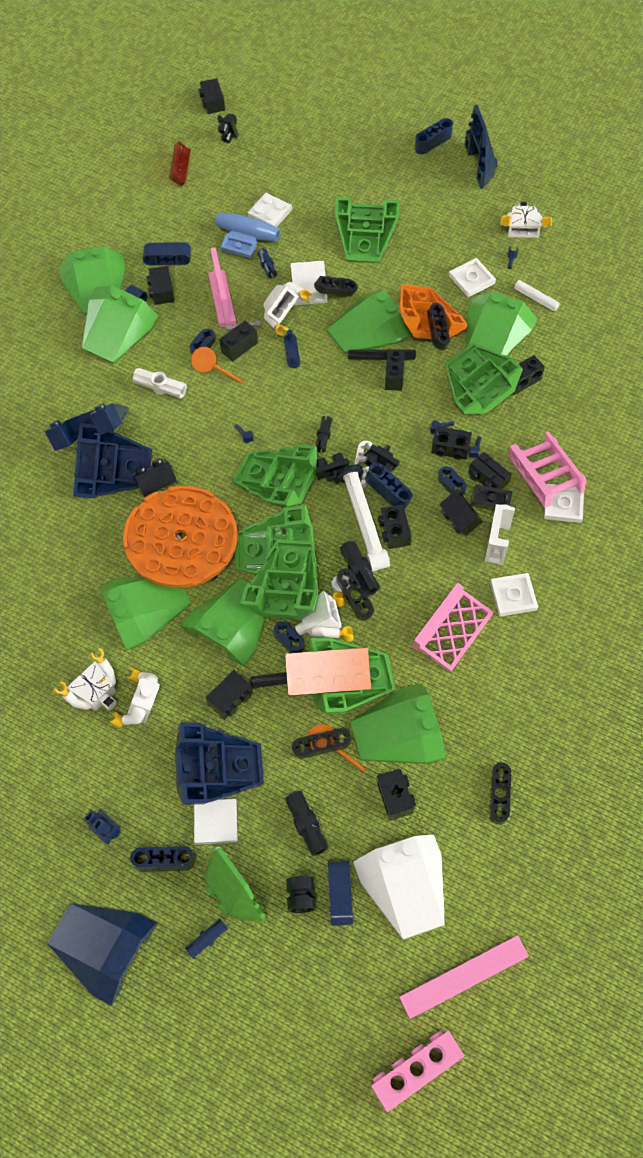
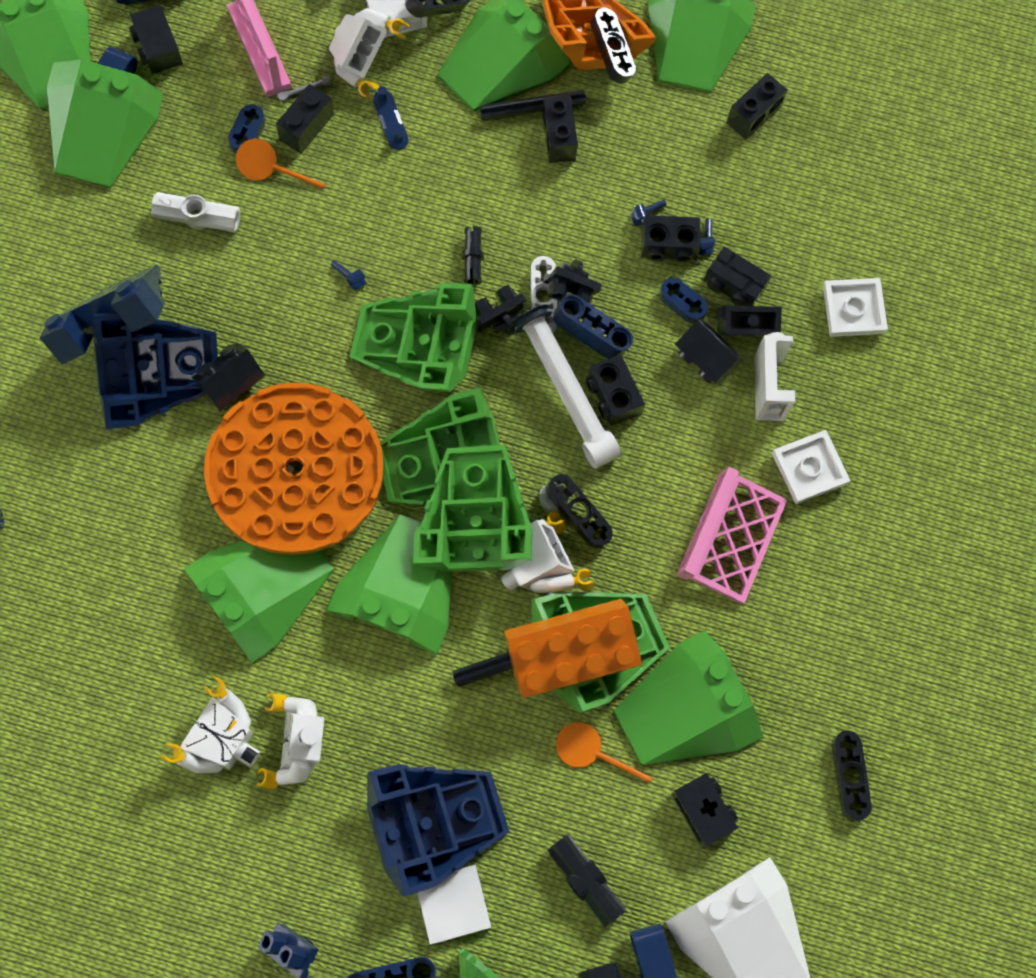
camera: 20 degrees left, 10 degrees up
black brick [205,670,252,720] -> none
dark blue beam [273,622,304,653] -> none
black beam [292,728,351,759] -> none
black piece [340,541,380,596] -> none
bright green wedge [445,343,523,414] -> none
bright pink fence [509,431,586,508] -> none

